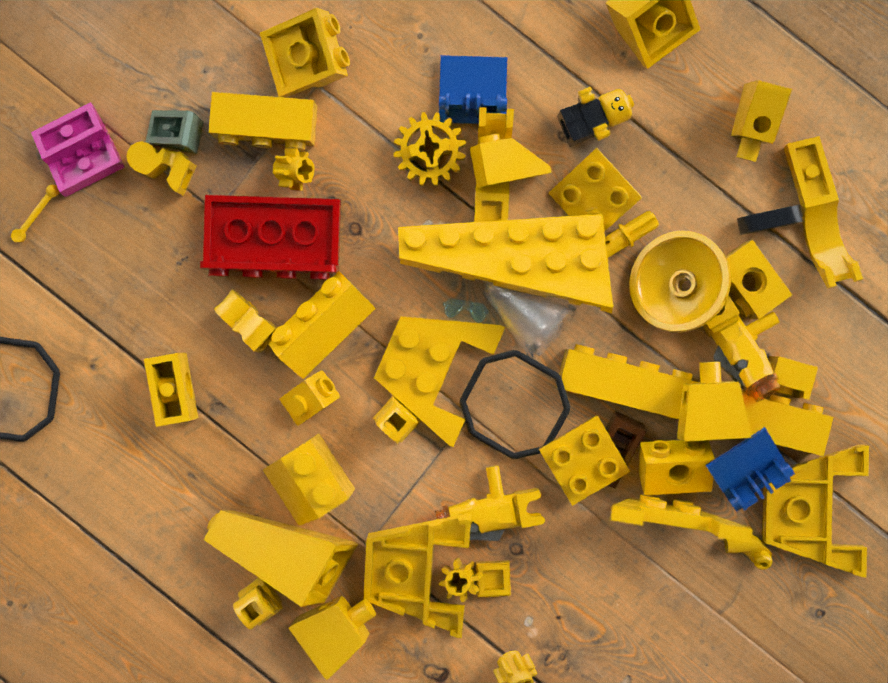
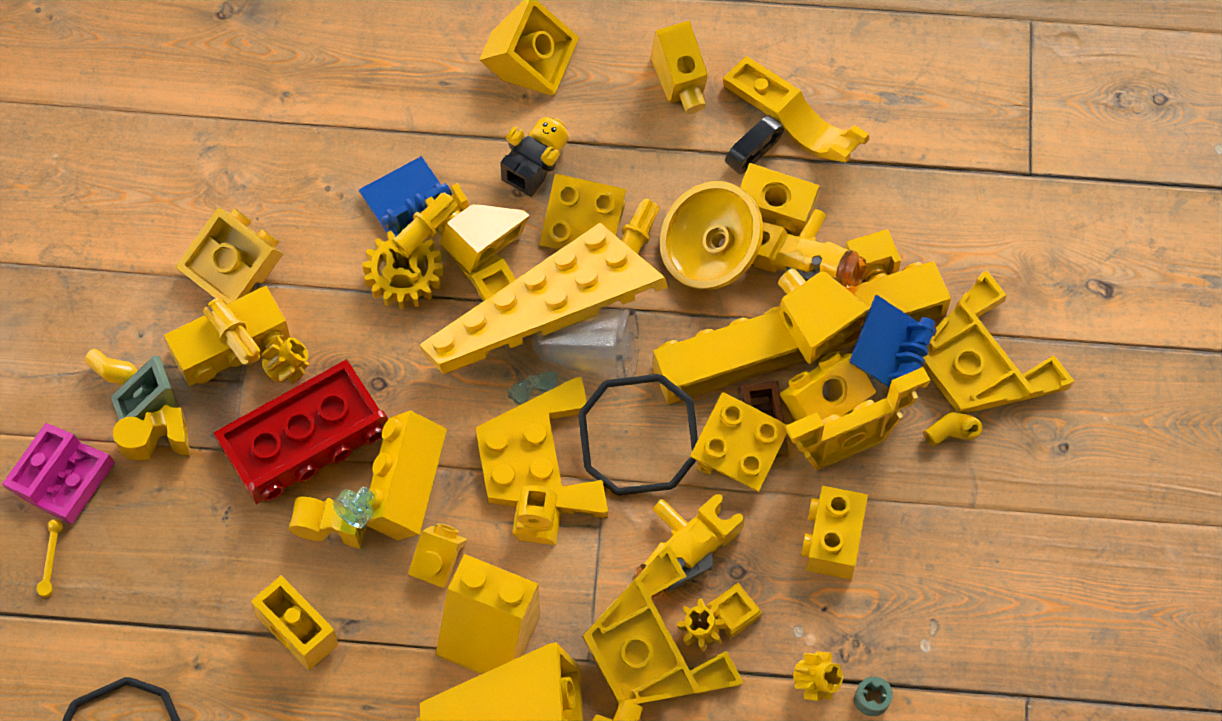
camera: 30 degrees left, 25 degrees down
none -> yellow arm [85,349,137,387]
none -> yellow axle [203,298,260,366]
none -> clear light blue tile [333,486,374,528]
none -> yellow axle [392,193,458,257]
none -> yellow brick [801,485,868,580]

